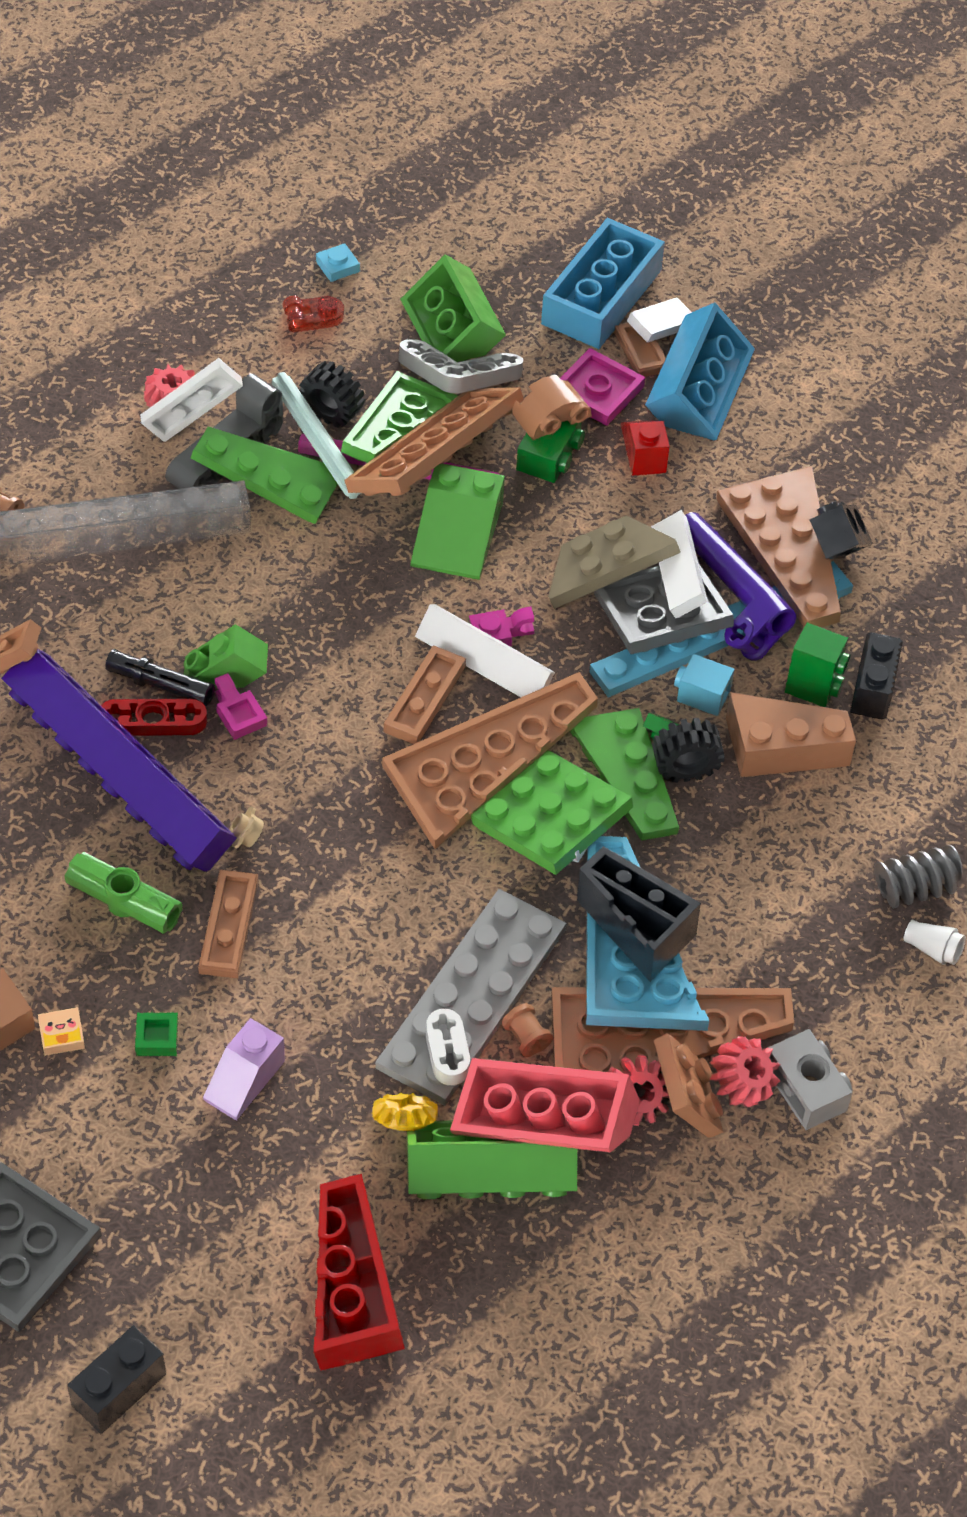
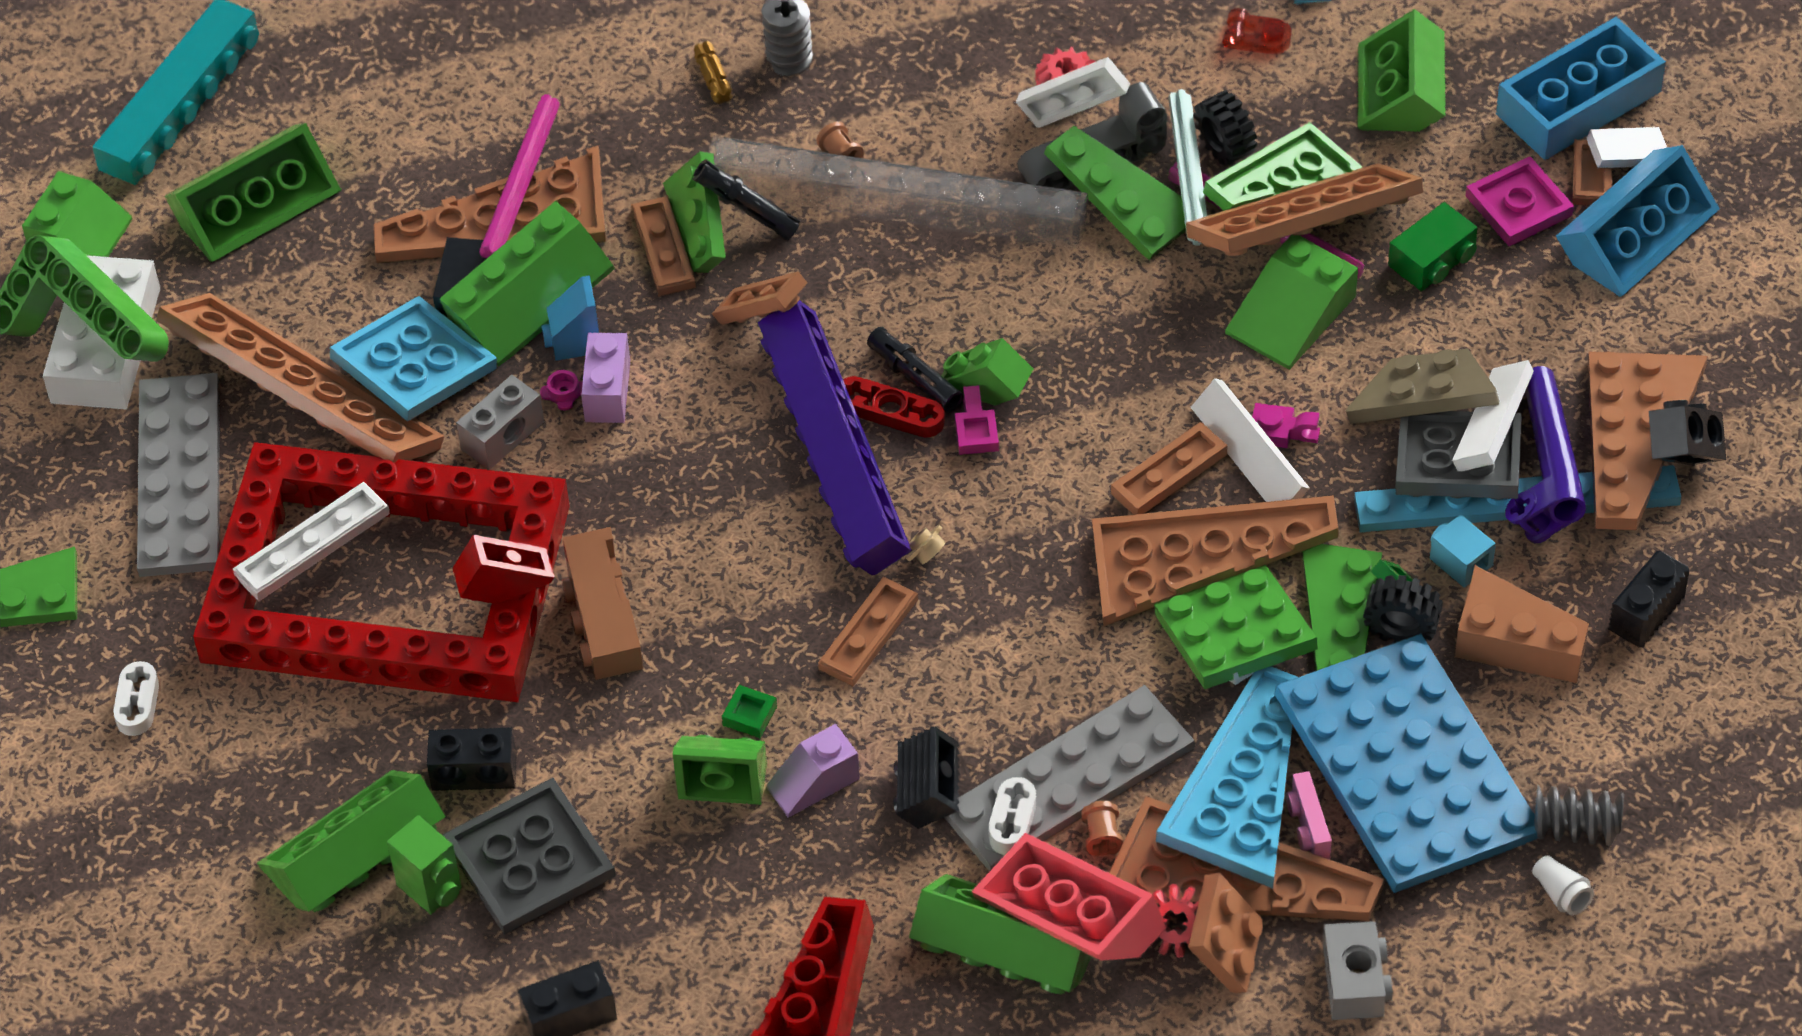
camera: 30 degrees right, 0 degrees up
light nougat tile [38,1007,85,1056] -> none
bright green piece [65,852,182,934] -> none
yellow gear [372,1092,438,1131] -> none
light grey beam [398,339,523,393] -> none
nougat cylinder [512,375,592,440] -> none
black wedge [577,846,701,982] -> none
red slope [621,420,670,476] -> none
coral gear [709,1036,781,1107] -> none
green brick [784,623,850,707] -> none
none -> bright green slope [672,735,767,805]
none -> black brick [893,726,960,829]
none -> dark azure plate [1274,634,1538,893]
none -> bright pink plate [1286,771,1332,860]

